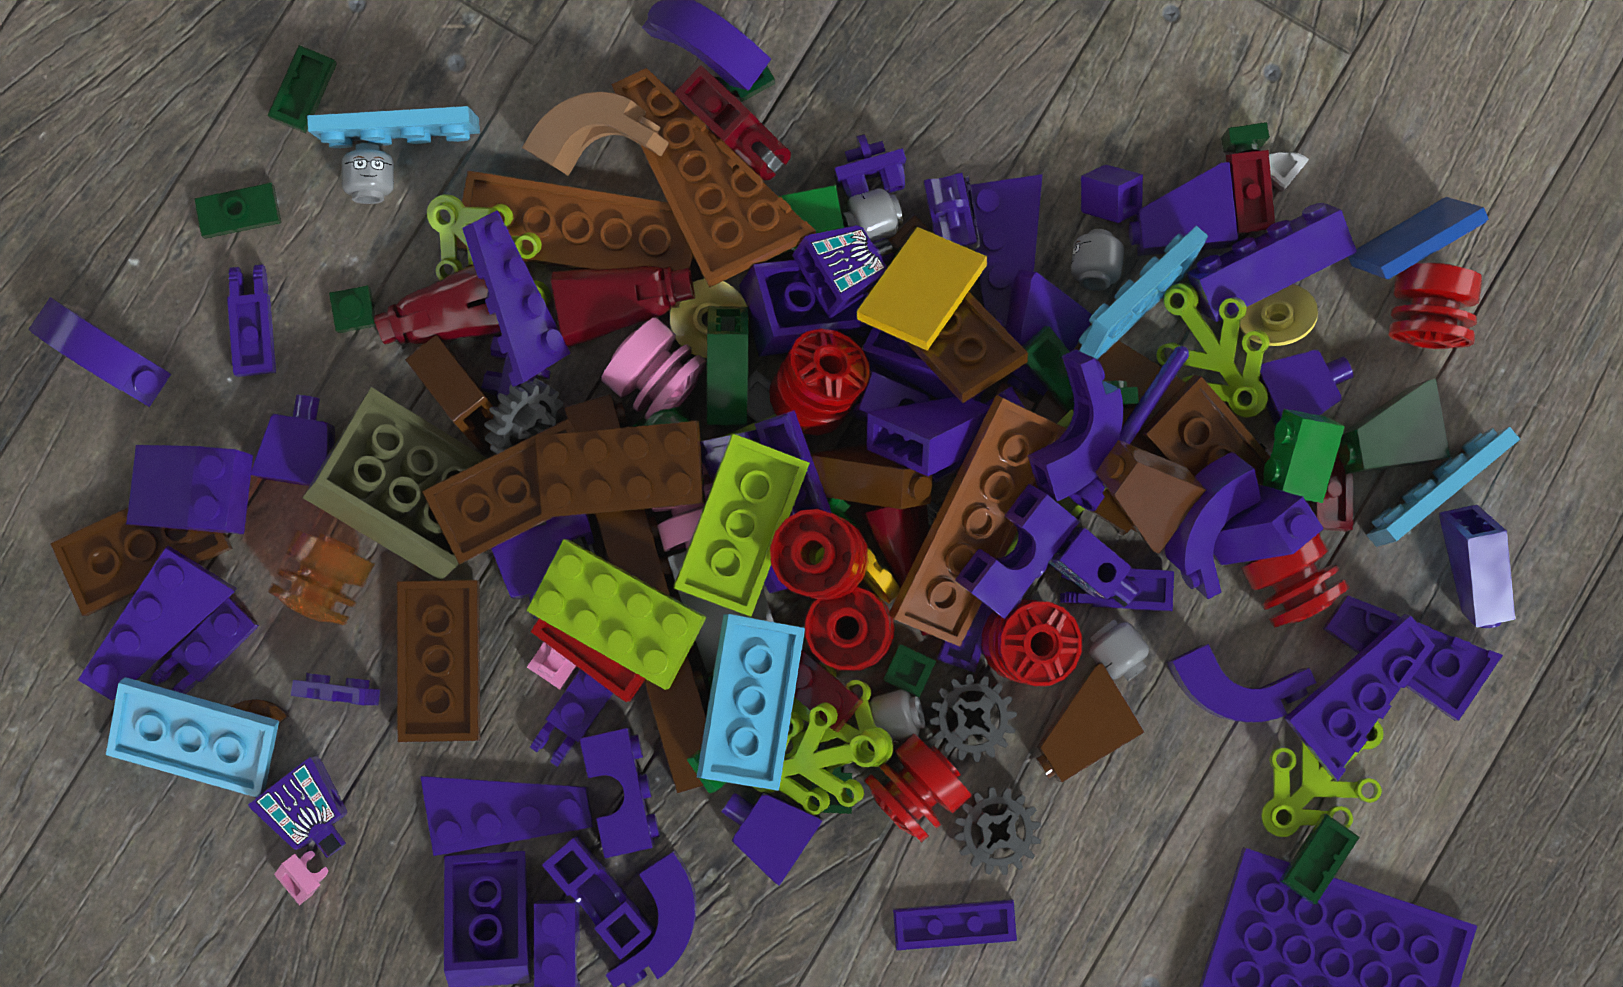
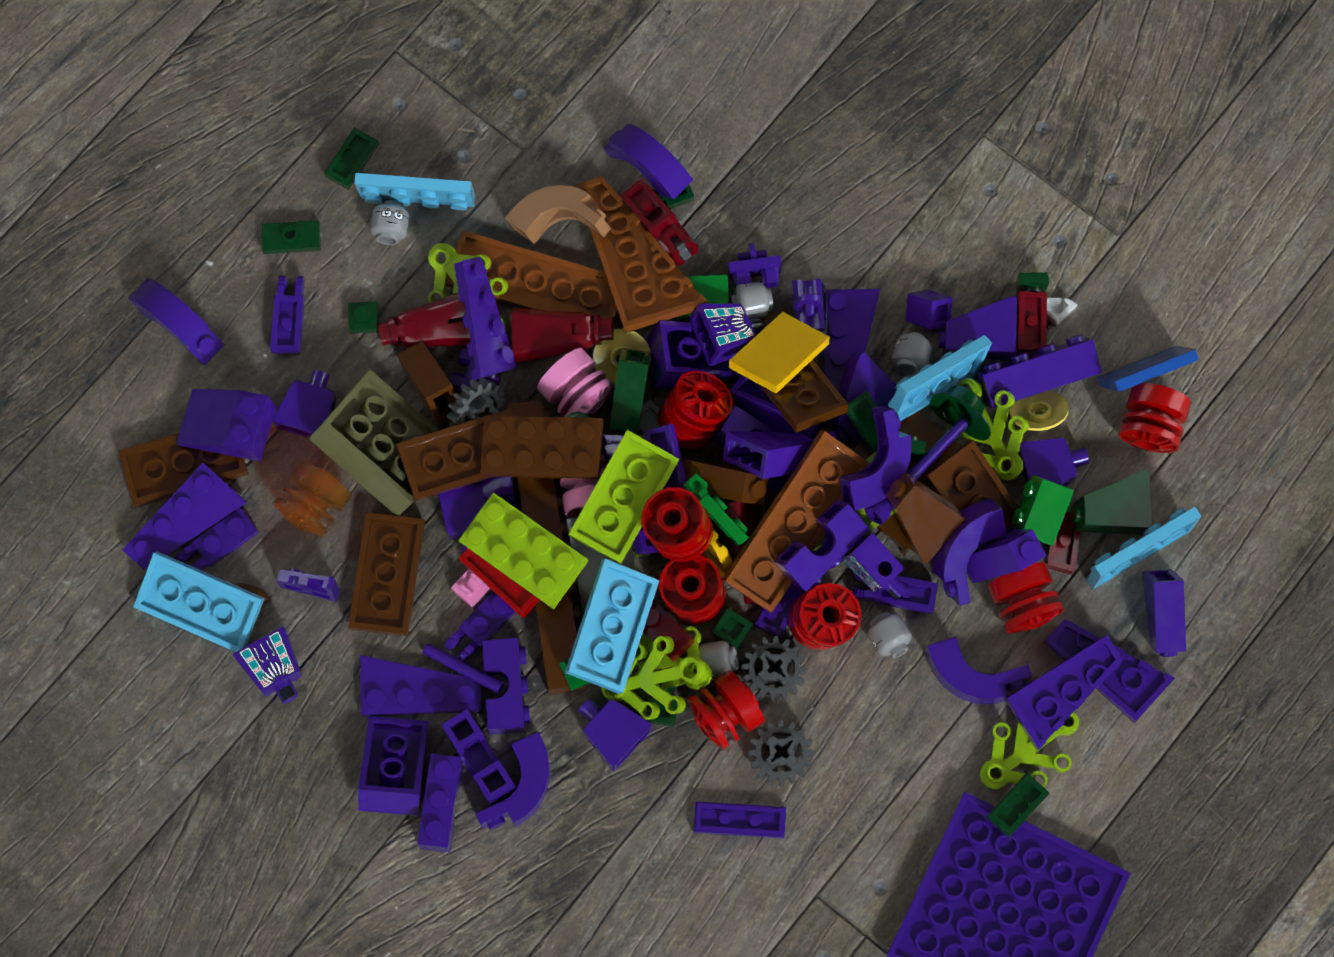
camera: 10 degrees right, 10 degrees down
bright pink tile [274,851,329,905] -> none
reddish brown slope [1036,663,1144,782] -> none
none -> dark purple bar [423,643,504,694]
none -> green hinge [682,474,749,546]
none -> dark green piece [930,386,991,441]

